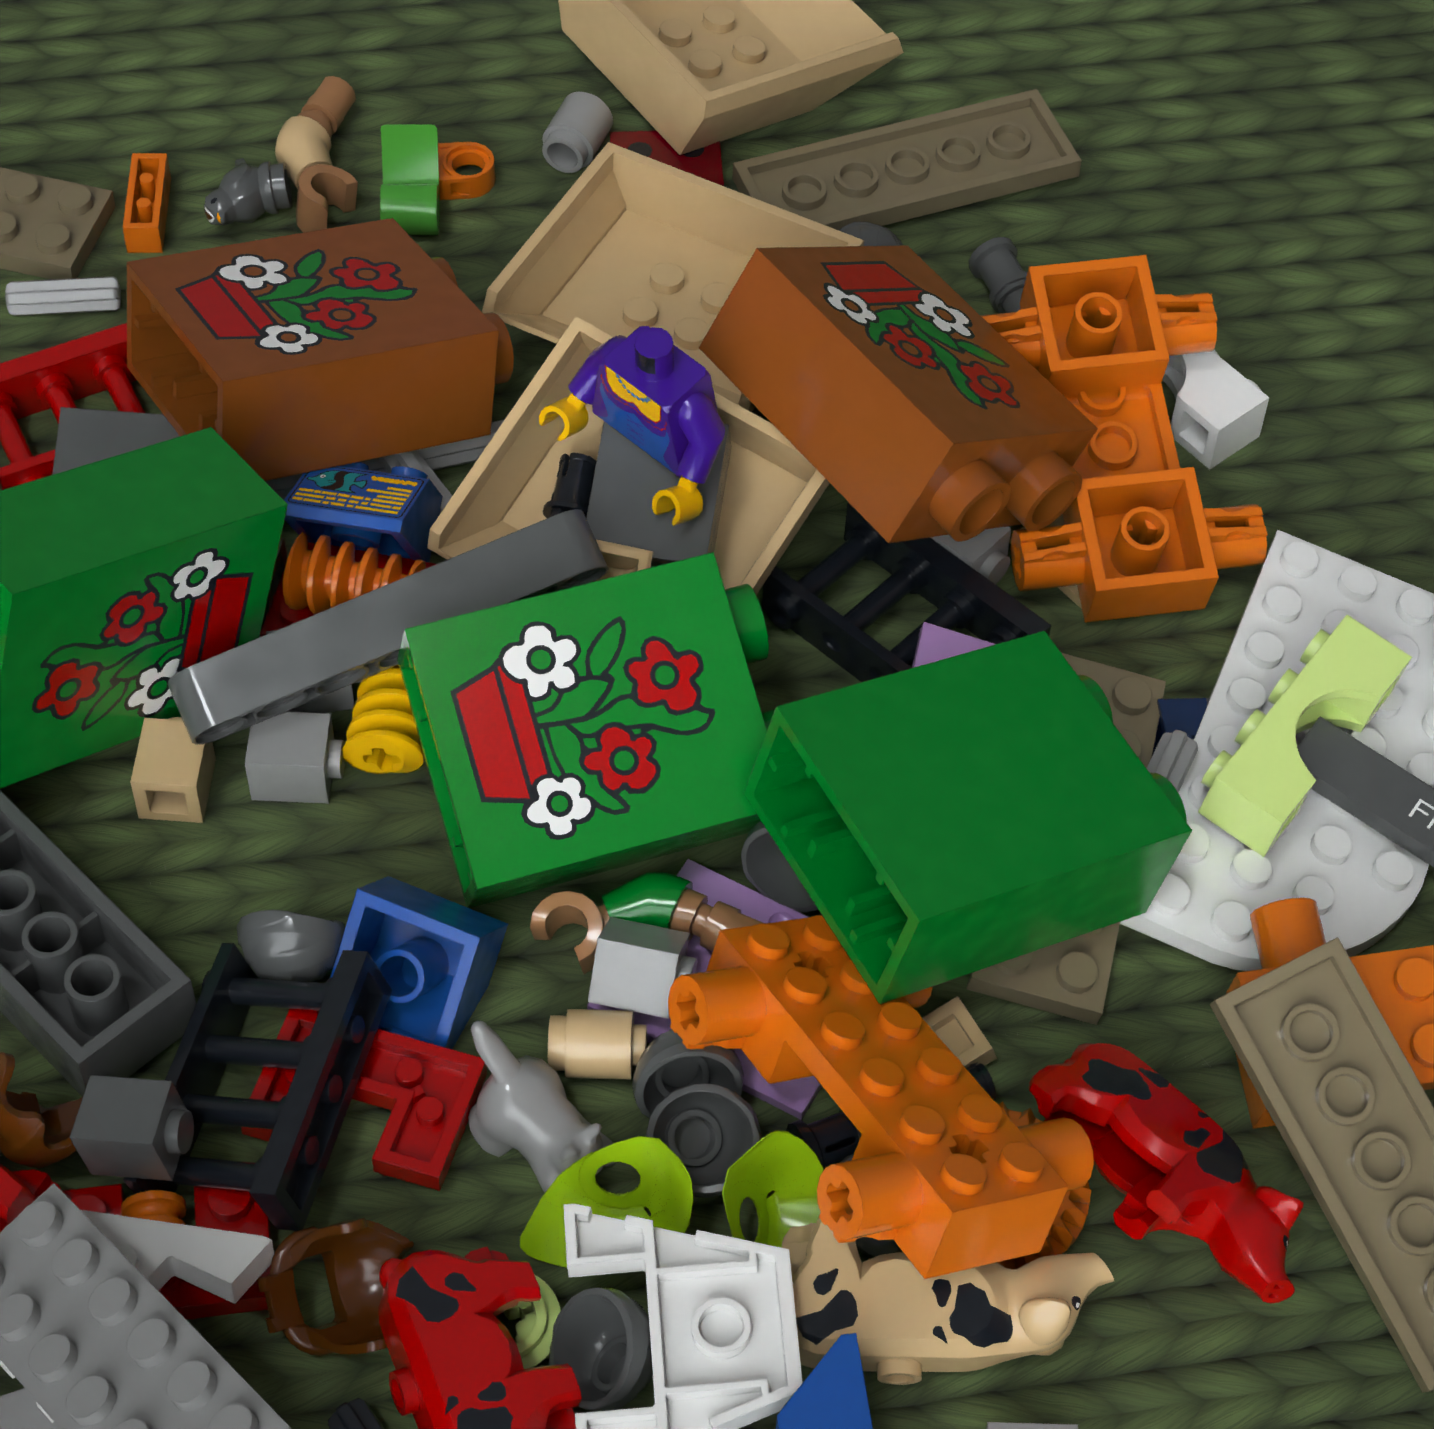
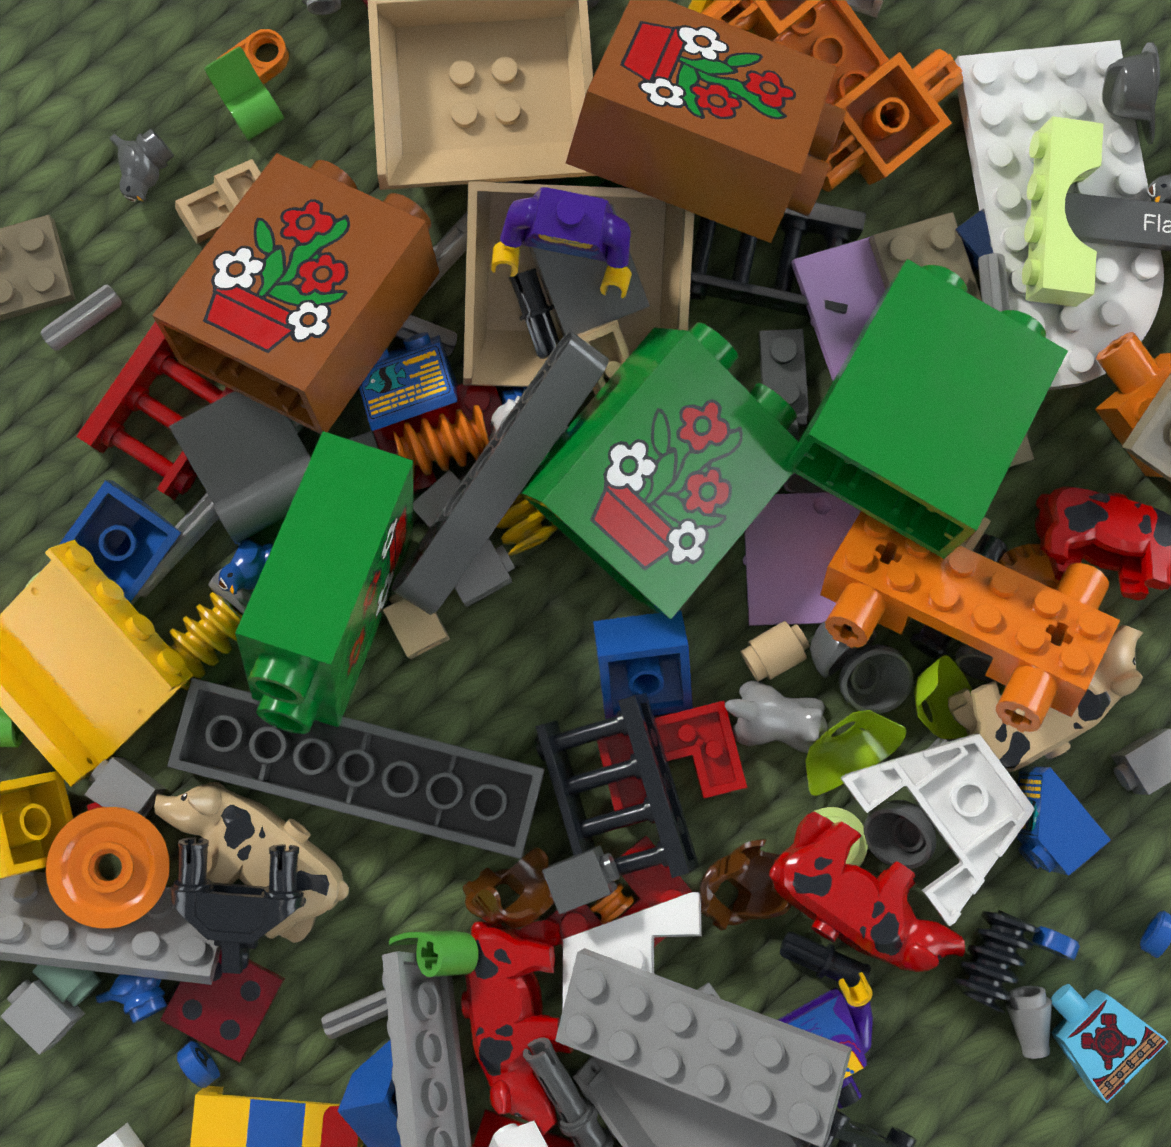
camera: 30 degrees left, 30 degrees up
orange piece [122,153,171,253] -> none
dark grey piece [237,910,346,982] -> none
medium nougat piece [275,76,358,233] -> none
medium nougat piece [530,873,763,974] -> none
light grey brick [588,917,697,1019] -> none

